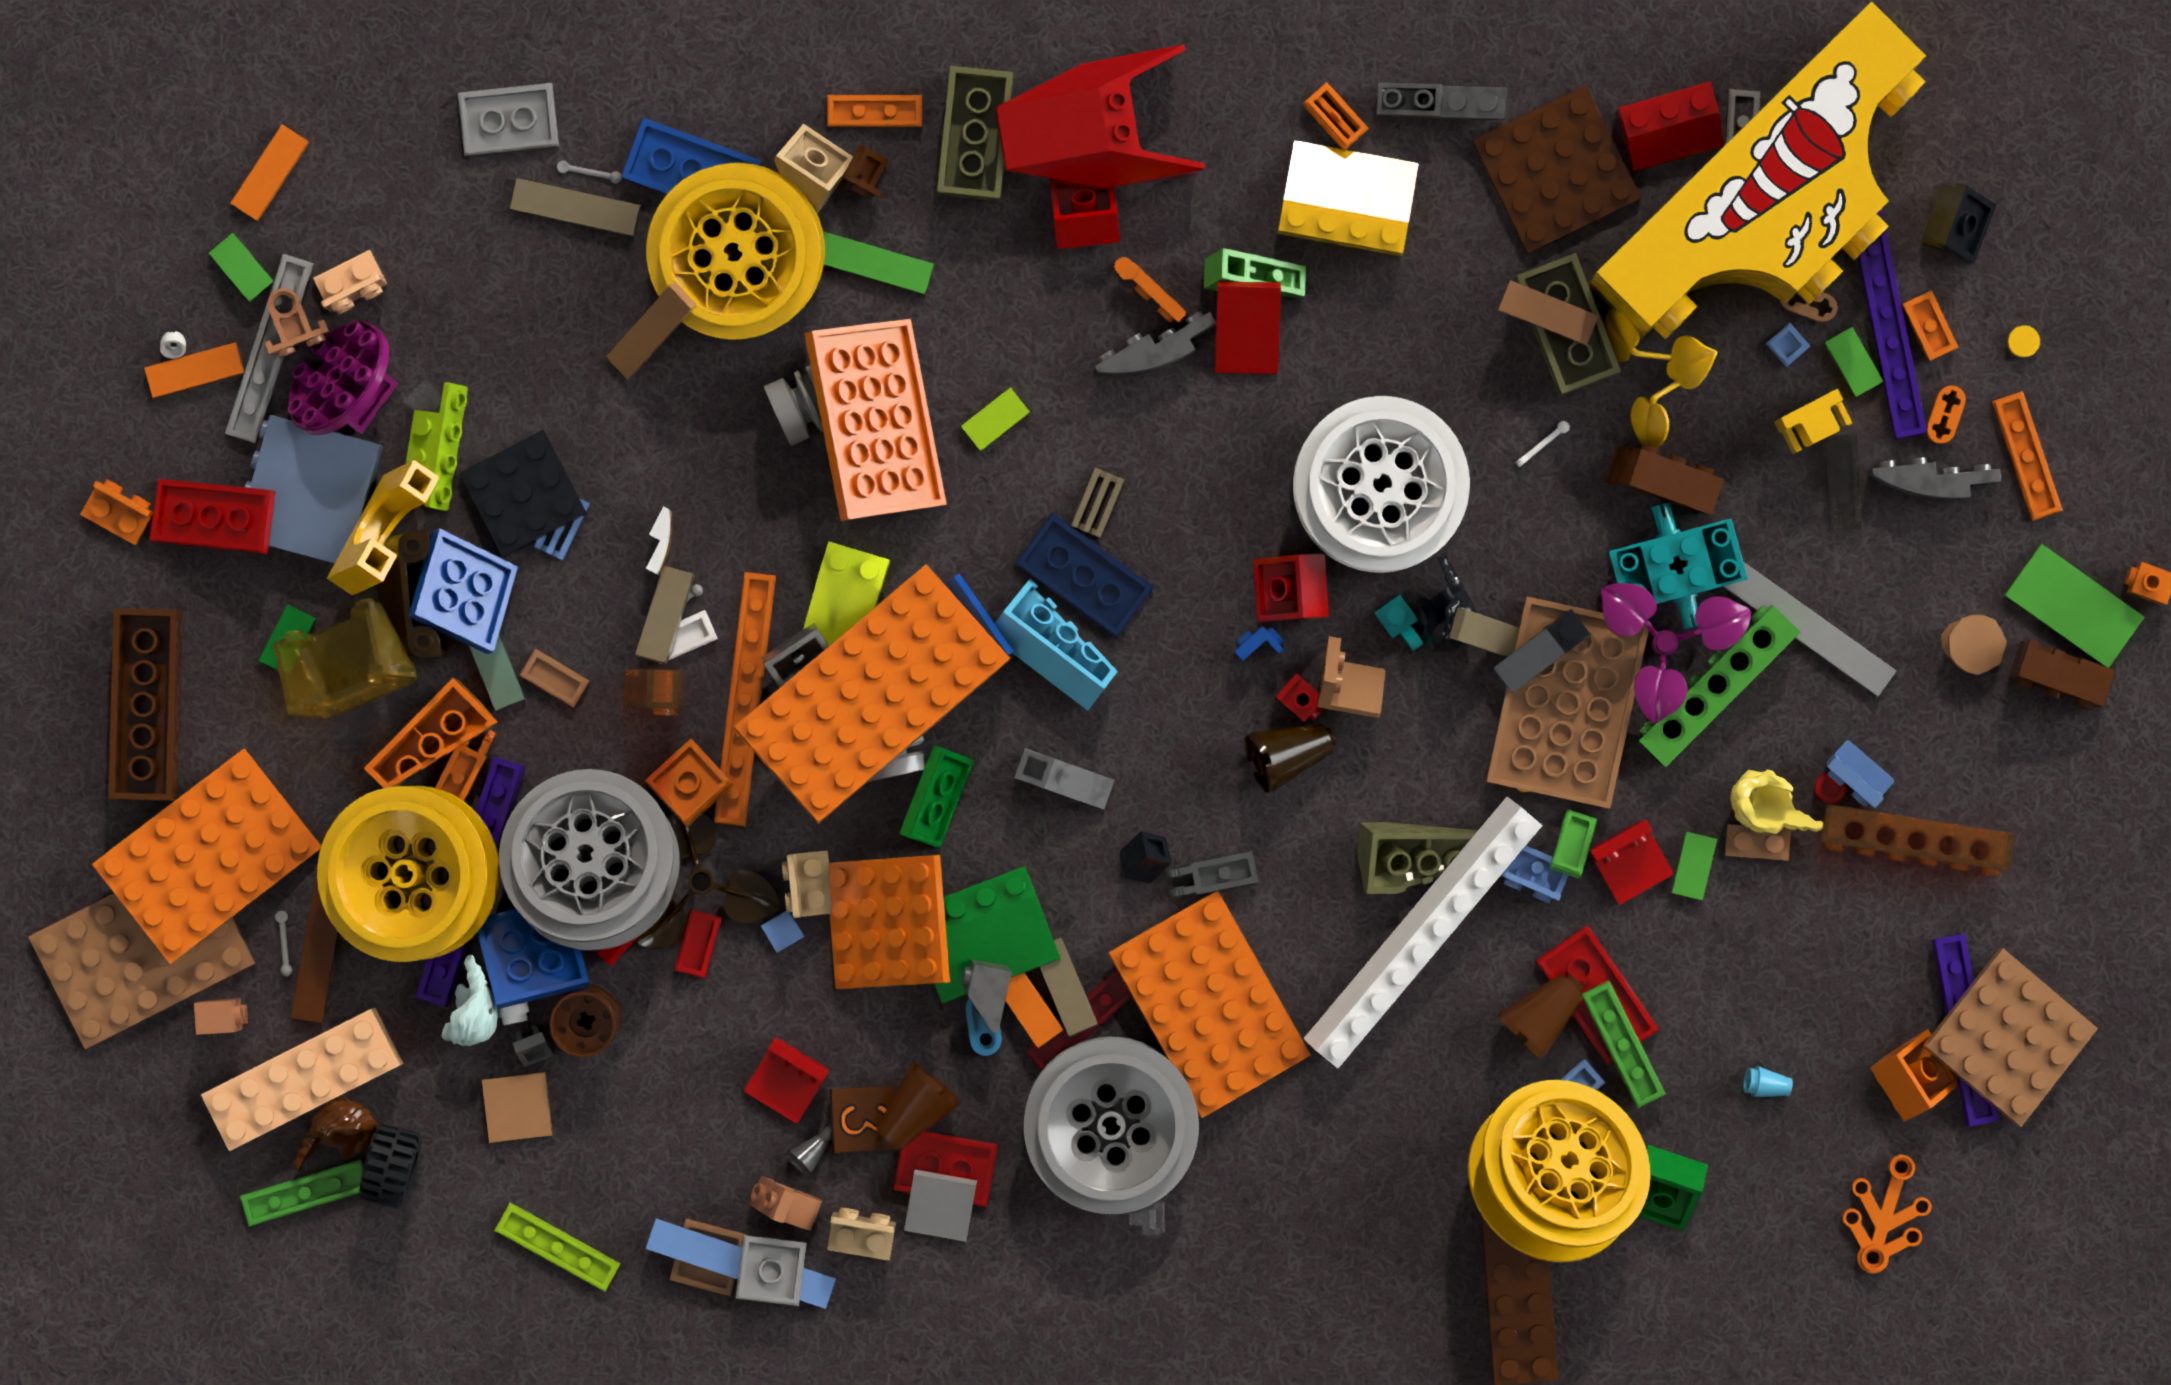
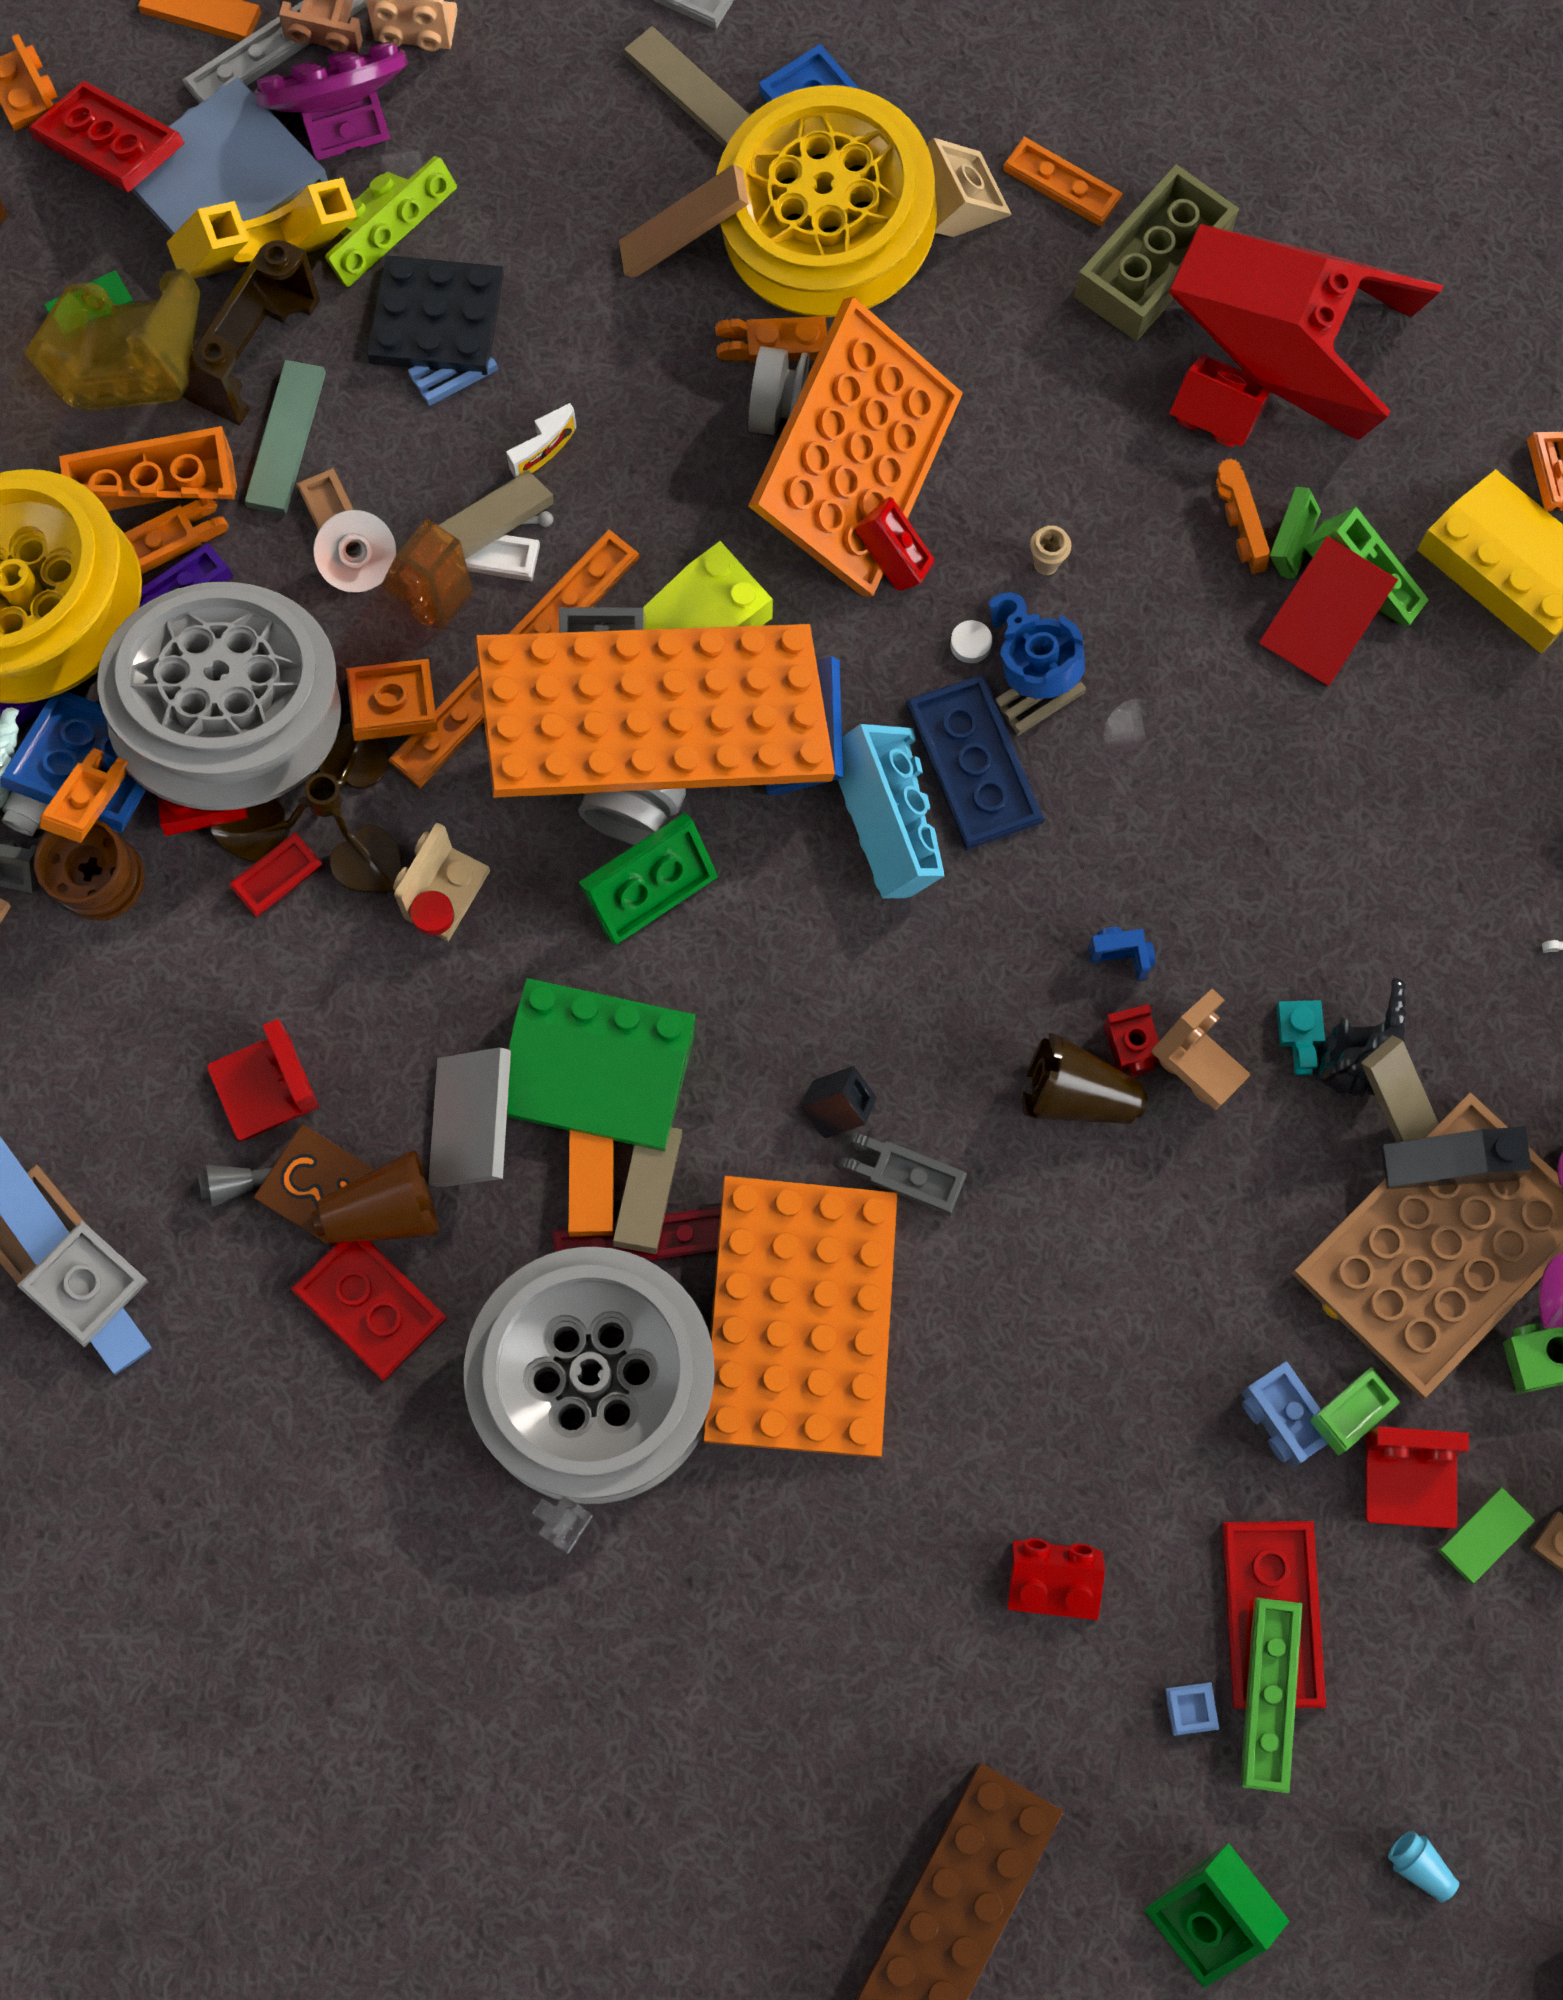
camera: 30 degrees right, 15 degrees down
plate [408,528,518,654] -> none
light grey hinge [557,161,622,184] -> none
nougat pin [750,1176,823,1231] -> none
medium blue tile [761,911,805,953] -> none
bright green tile [823,231,934,295] -> none
tan bracket [827,1207,896,1261] -> none
orange plate [828,855,950,989] -> none
reddish brown bracket [842,144,888,198] -> none
light grey tile [904,1170,977,1242] -> none
lime tile [961,387,1030,451] -> none
flat silver slope [961,959,1012,1033] -> none
dark azure plate [966,998,1002,1056] -> none
flat silver slope [1014,748,1115,809] -> none
flat silver slope [1095,311,1216,375] -> none
red slope [1253,554,1329,622] -> none
white wheel [1293,396,1470,573] -> none
white brick [1303,797,1543,1068] -> none
olive wedge [1357,822,1478,894] -> none
yellow wheel [1468,1080,1650,1262] -> none
reddish brown cone [1497,973,1584,1060] -> none
none -> orange hinge [40,748,128,843]
none -> white dish [313,510,396,592]
none -> red tile [410,890,455,936]
none -> light grey tile [428,1047,511,1187]
none -> orange hinge [715,316,827,363]
none -> red slope [855,496,935,591]
none -> white tile [950,620,992,663]
none -> blue piece [989,592,1085,699]
none -> red bracket [1007,1538,1105,1620]
none -> tan cone [1030,526,1071,575]
none -> clear tile [1103,698,1146,747]
none -> bright green tile [1270,487,1321,579]

